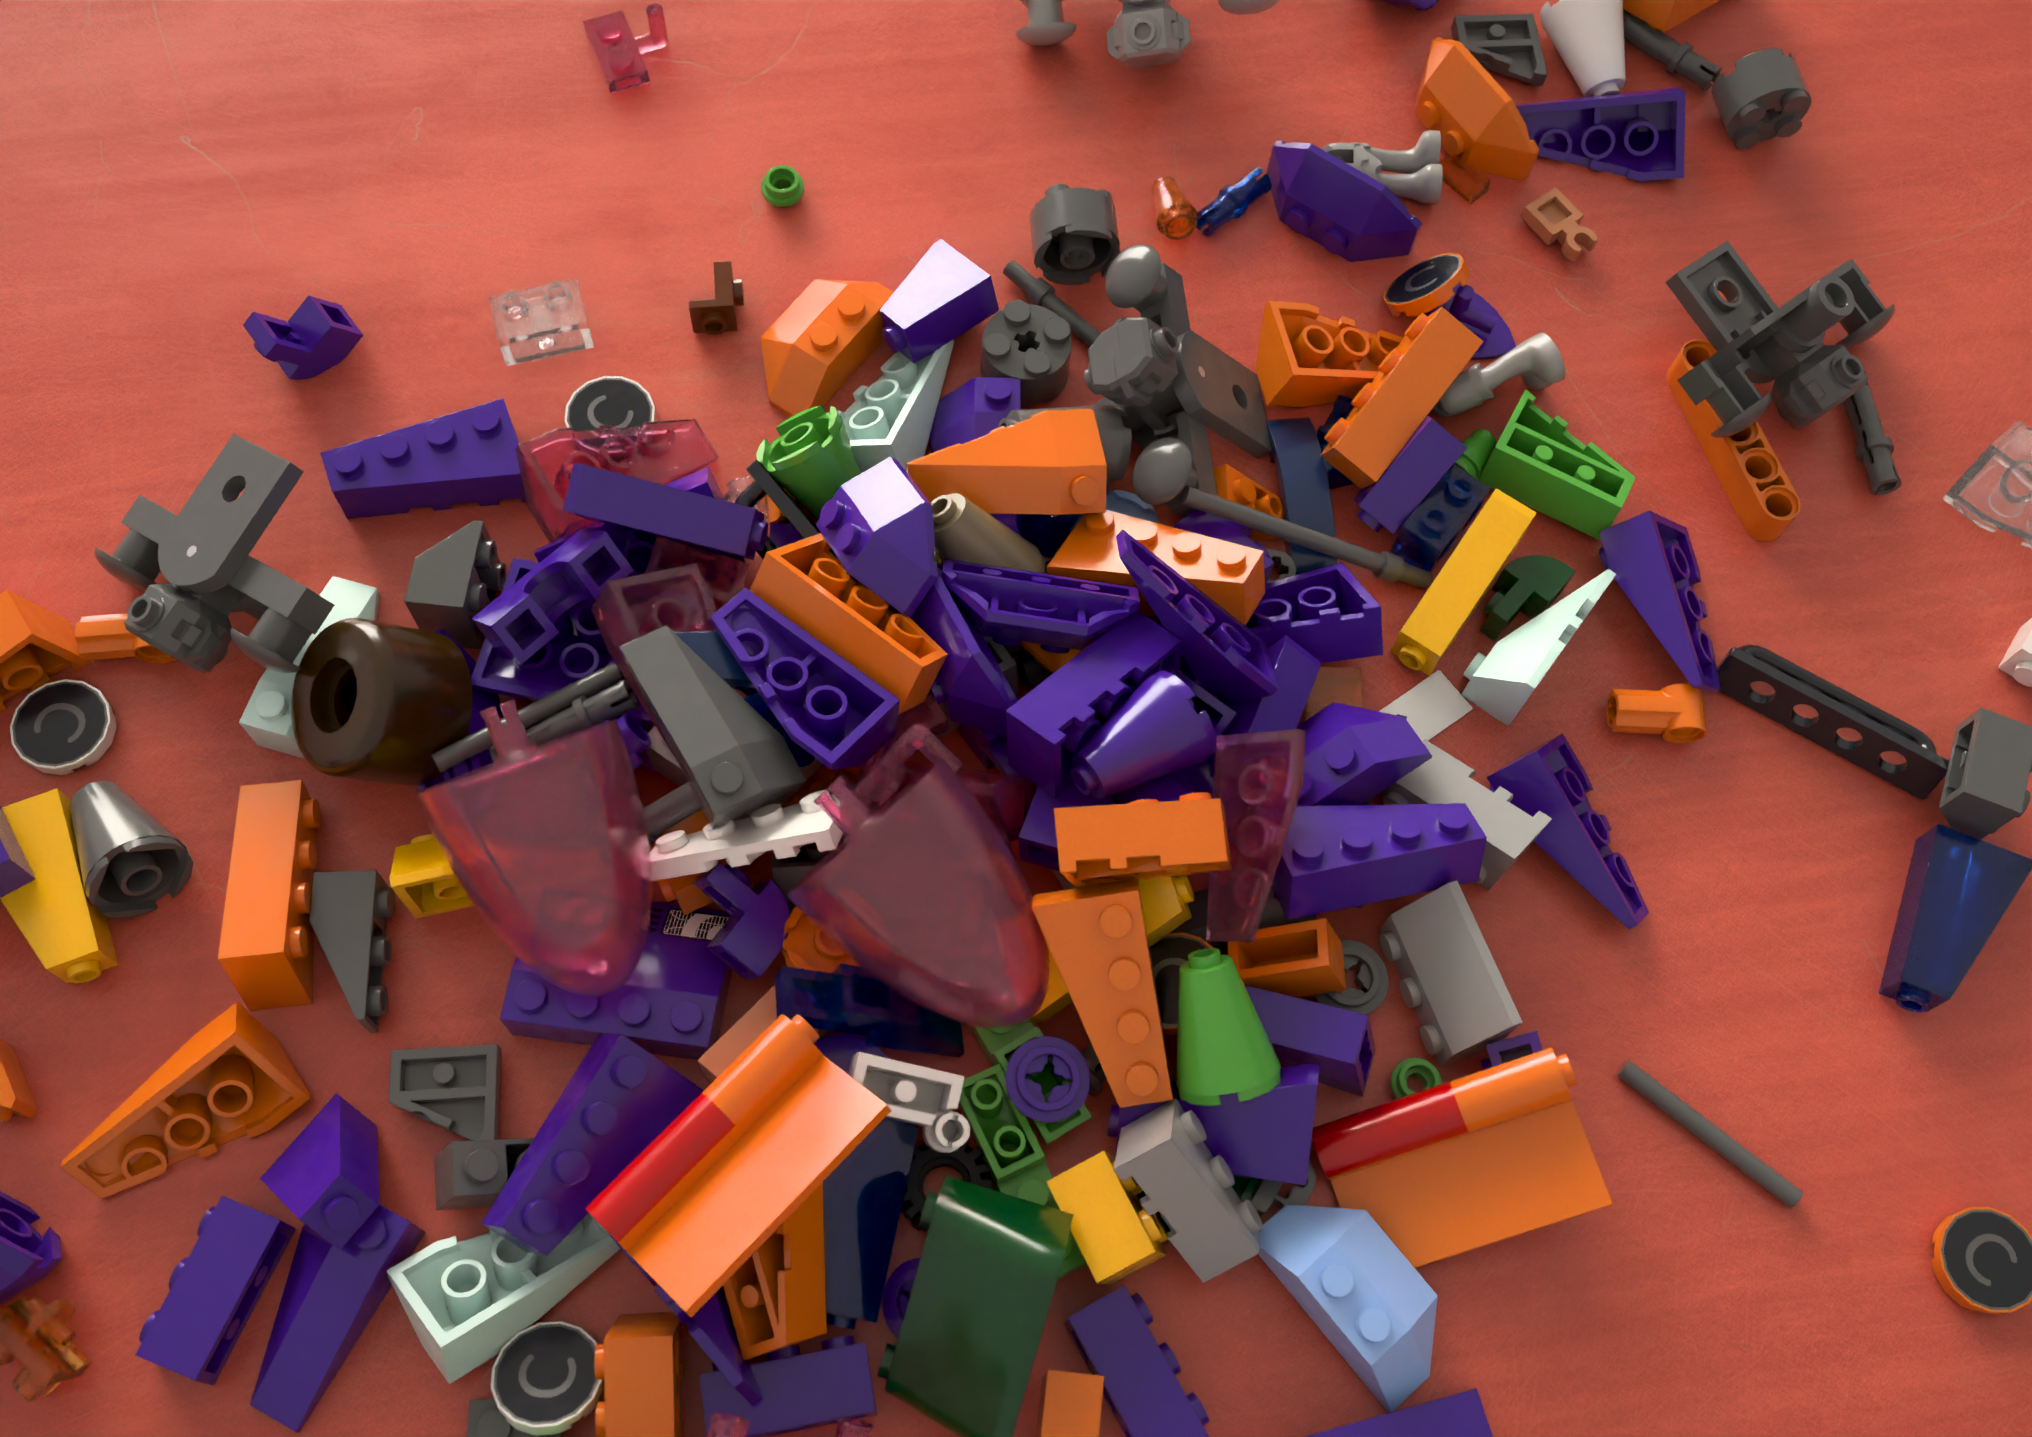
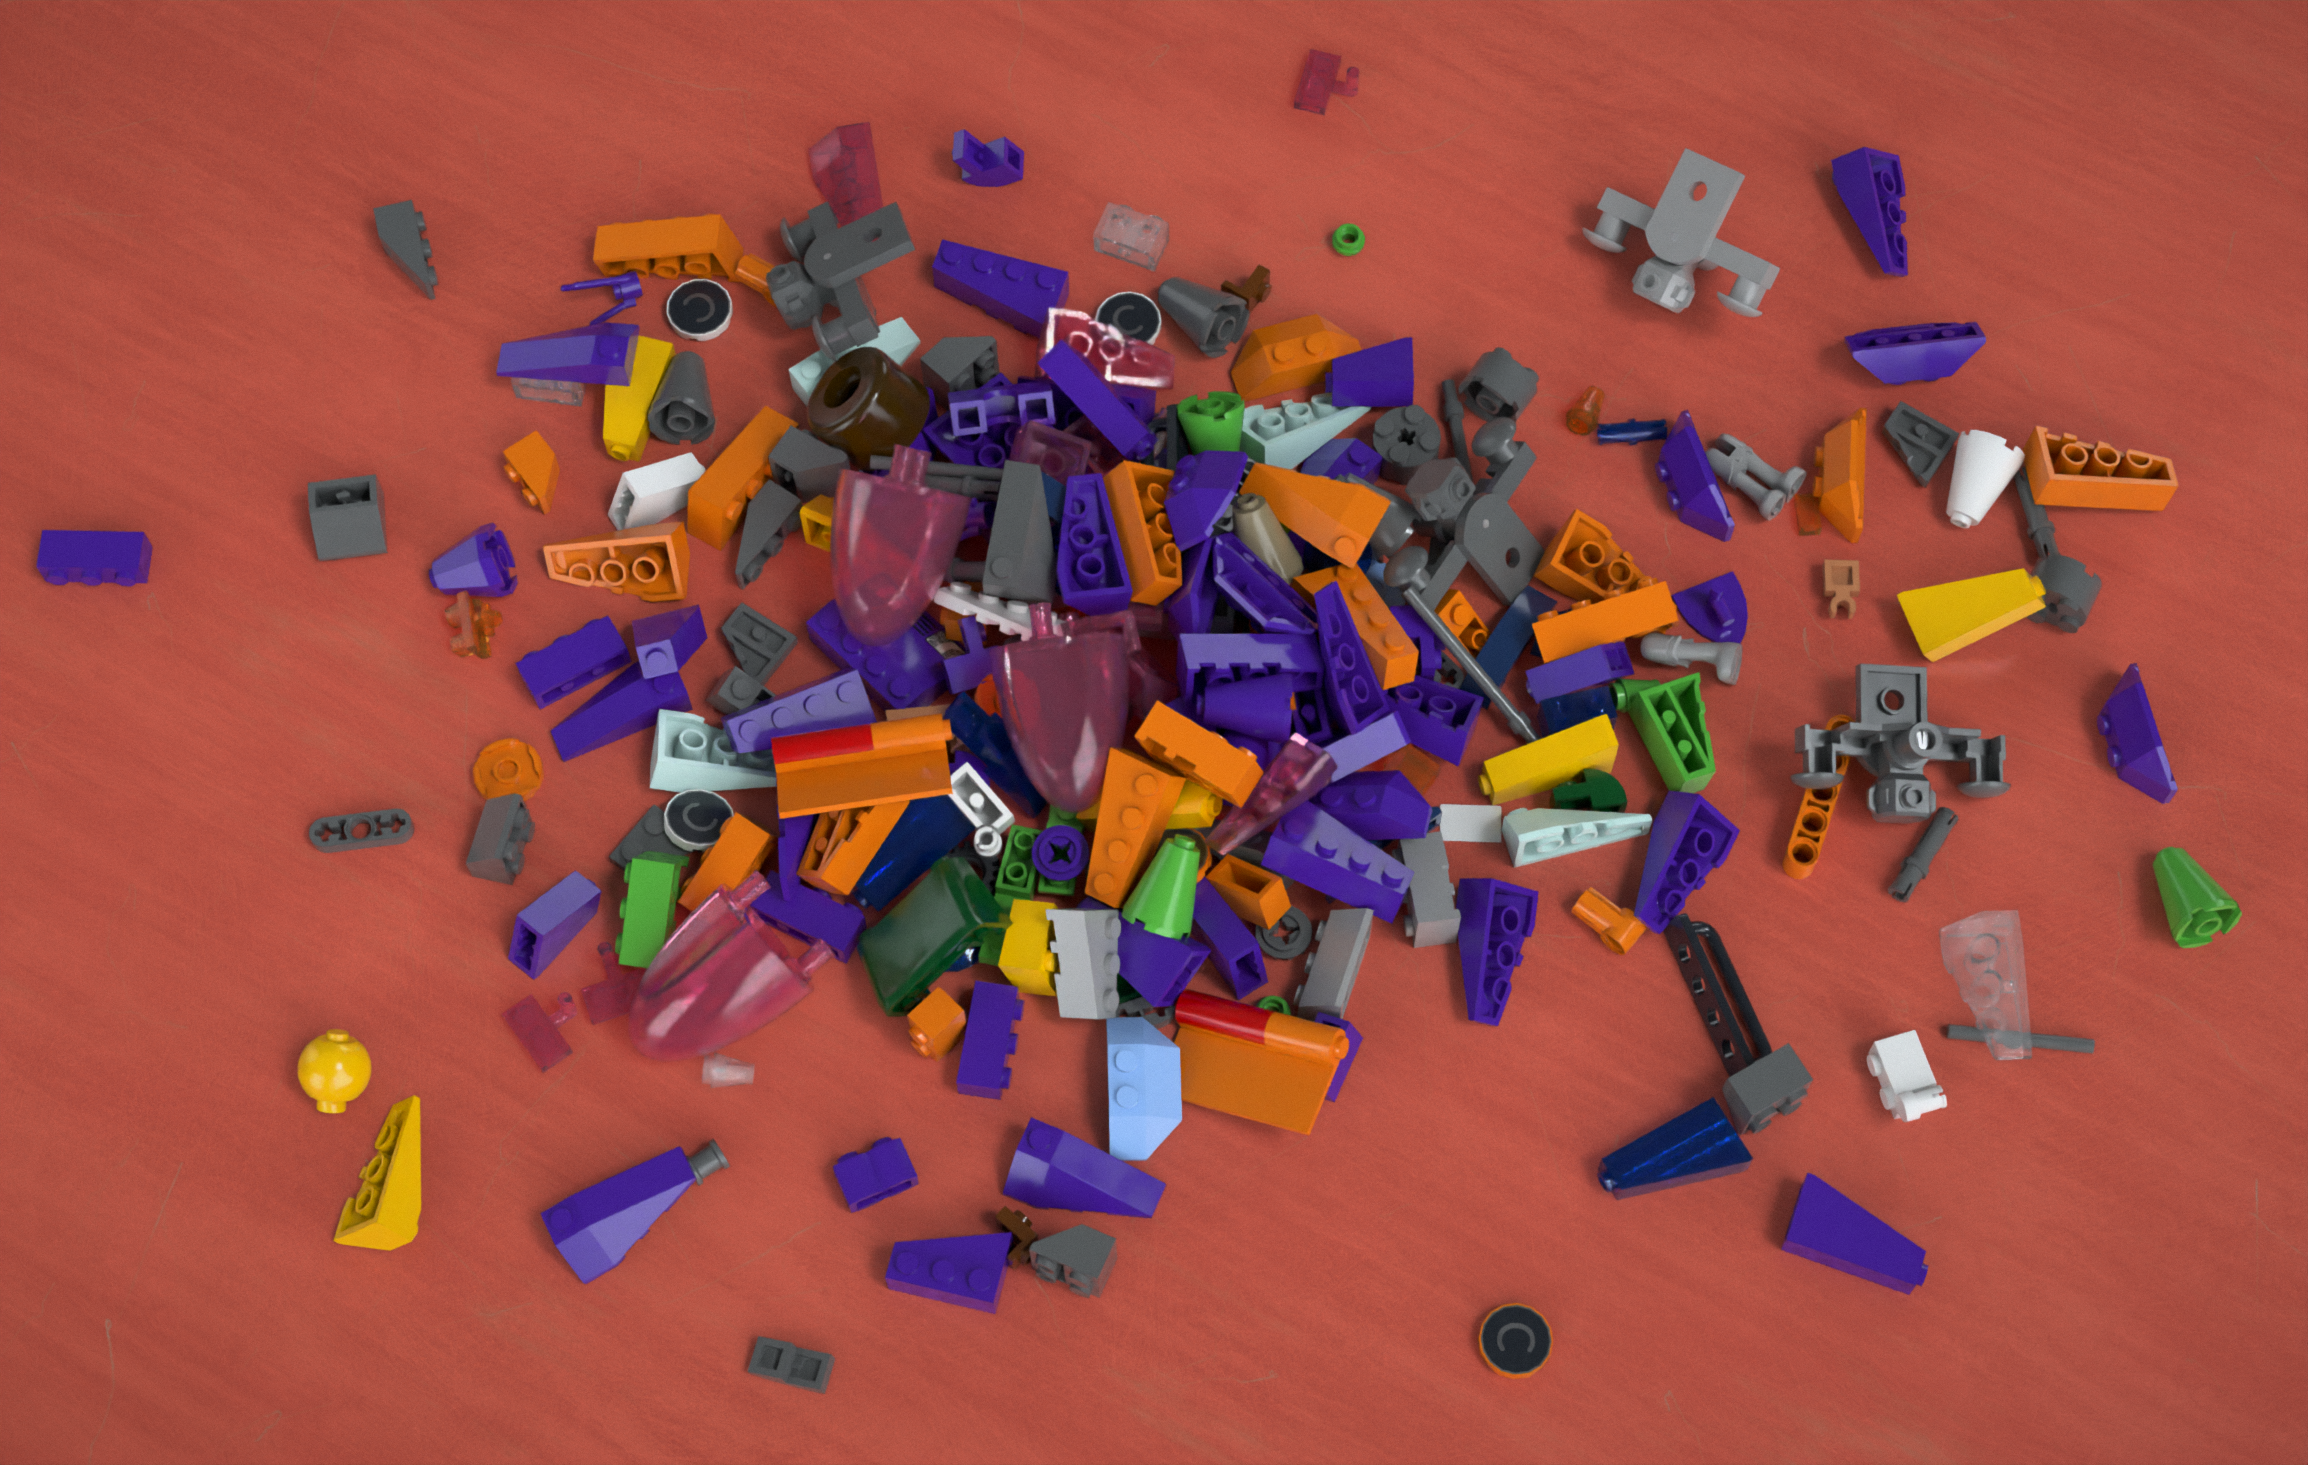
camera: 45 degrees right, 0 degrees up
tile [1383,253,1470,317] -> none
dark purple wedge [1516,88,1686,181] -> none
dark grey bar [1617,1060,1803,1208] -> none
none -> white slope [608,452,706,530]
none -> dark grey slope [768,426,854,503]
none -> clear pink wedge [808,122,883,242]
none -> dark grey cone [1158,277,1250,358]
none -> yellow slope [1897,568,2046,662]
none -> dark purple wedge [2097,663,2178,804]

